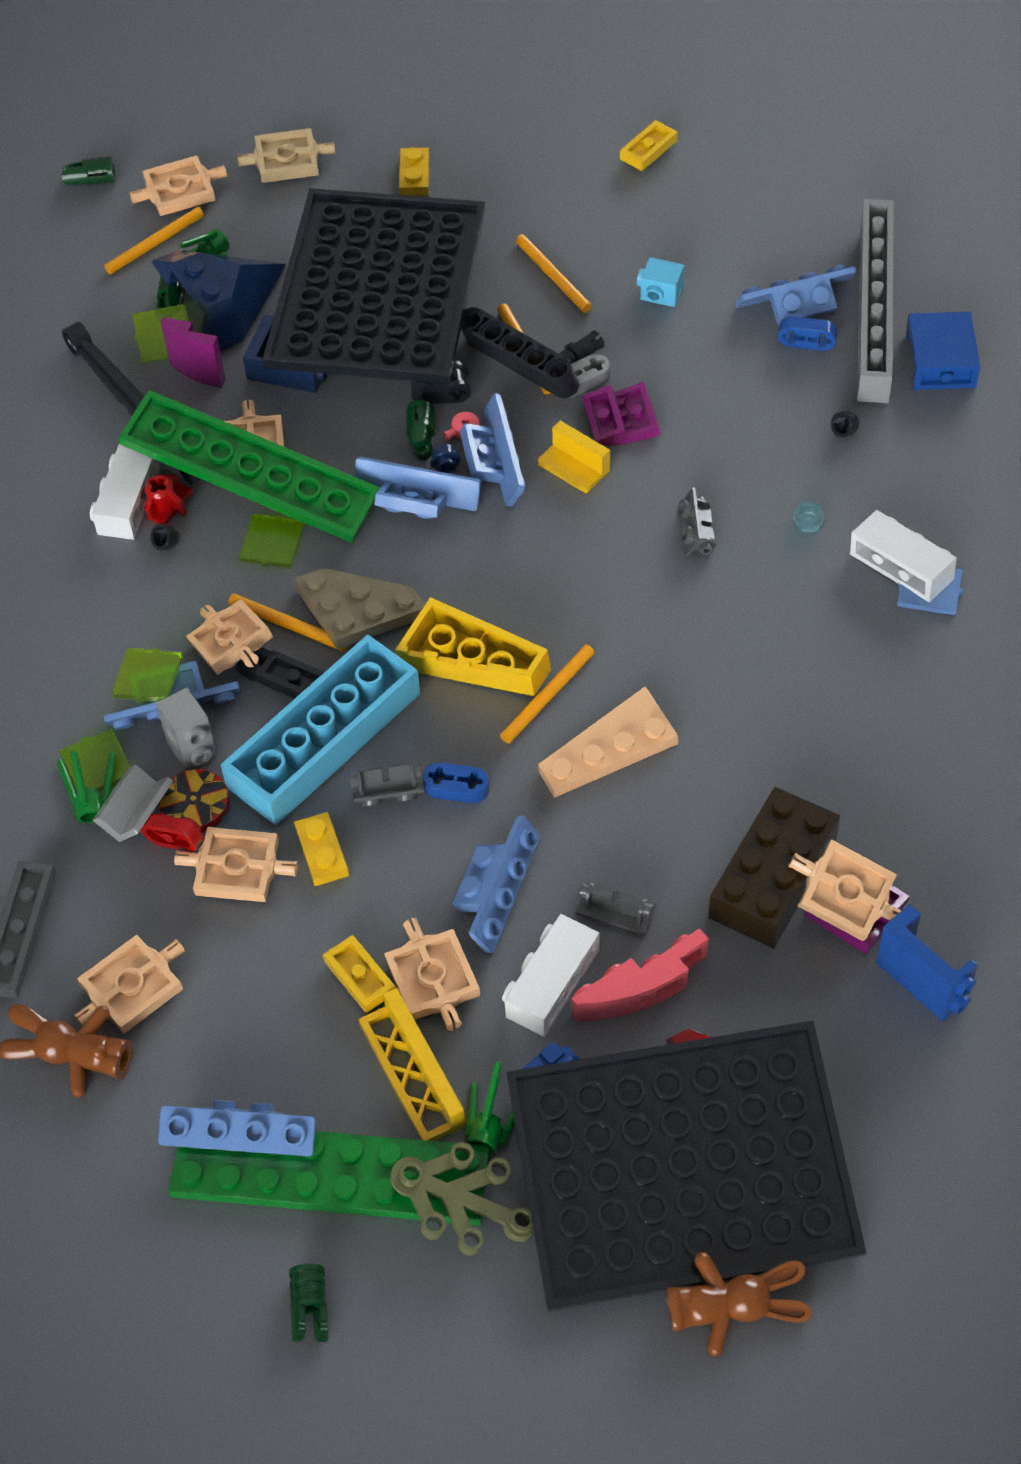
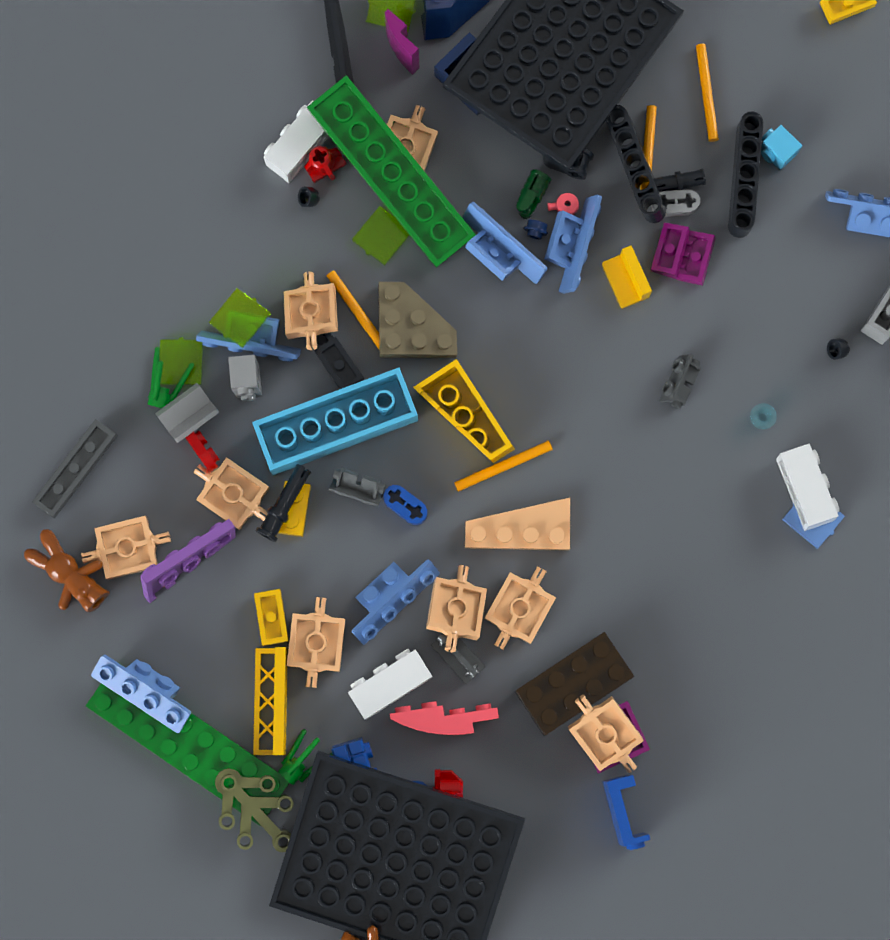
camera: 25 degrees right, 25 degrees up
tile [159,769,230,833] -> none
dark green hinge [289,1264,329,1342] -> none
blue beam [778,317,838,351] -> none
none -> medium lavender wing [140,519,236,604]
none -> black pin [255,464,311,542]
none -> light nougat plate [426,565,487,652]
none -> light nougat plate [484,566,556,650]
none -> black beam [728,111,763,238]

